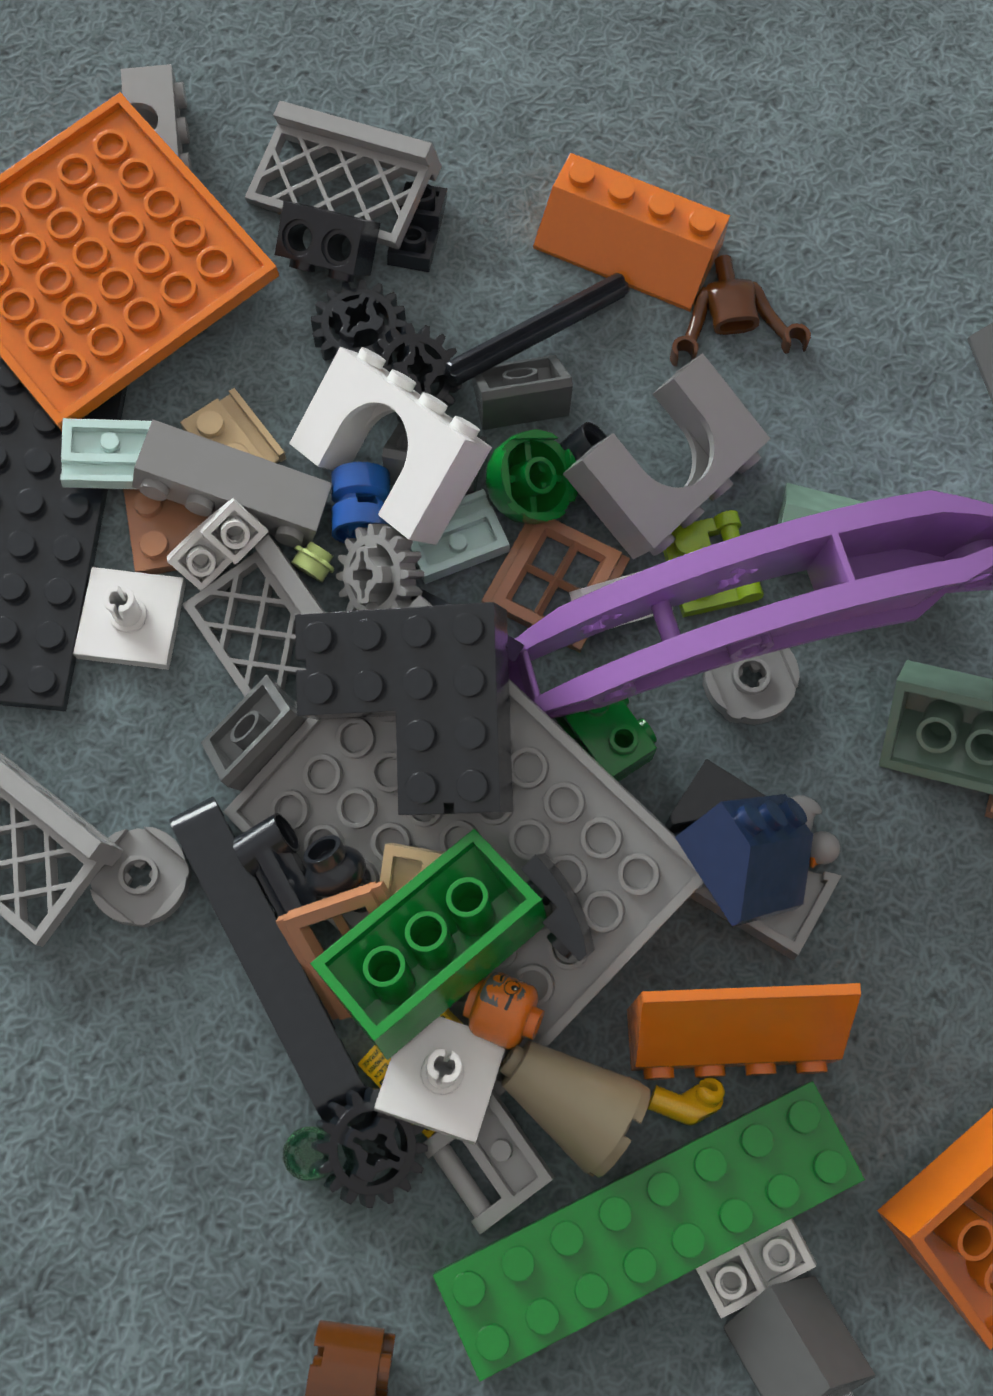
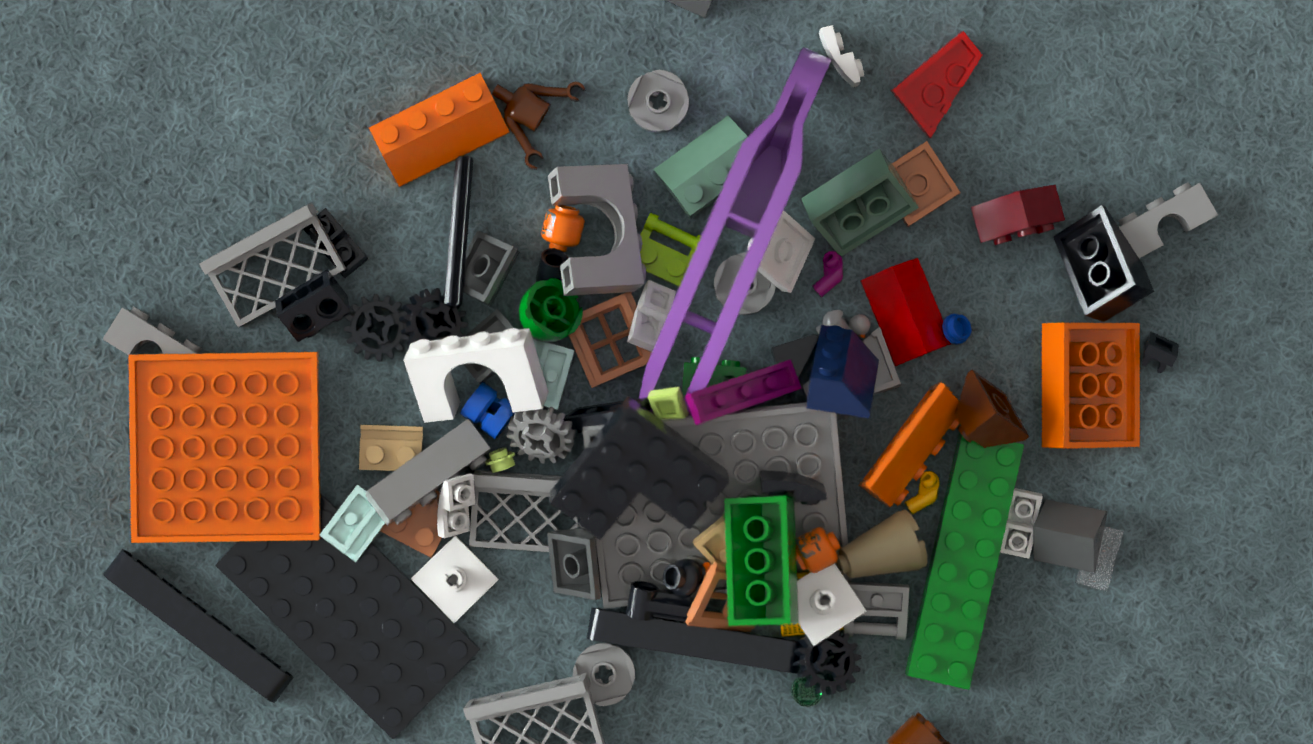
camera: 50 degrees left, 15 degrees up
none -> orange head [541,205,585,252]
none -> light grey plate [627,70,689,133]
none -> yellowish green tile [648,387,689,419]
none -> magenta plate [685,359,802,426]
none -> white tile [748,210,815,293]
none -> magenta arm [812,251,843,298]
none -> red slope [860,258,952,366]
none -> blue plate [942,314,971,345]
none -> reddish brown slope [955,369,1029,448]

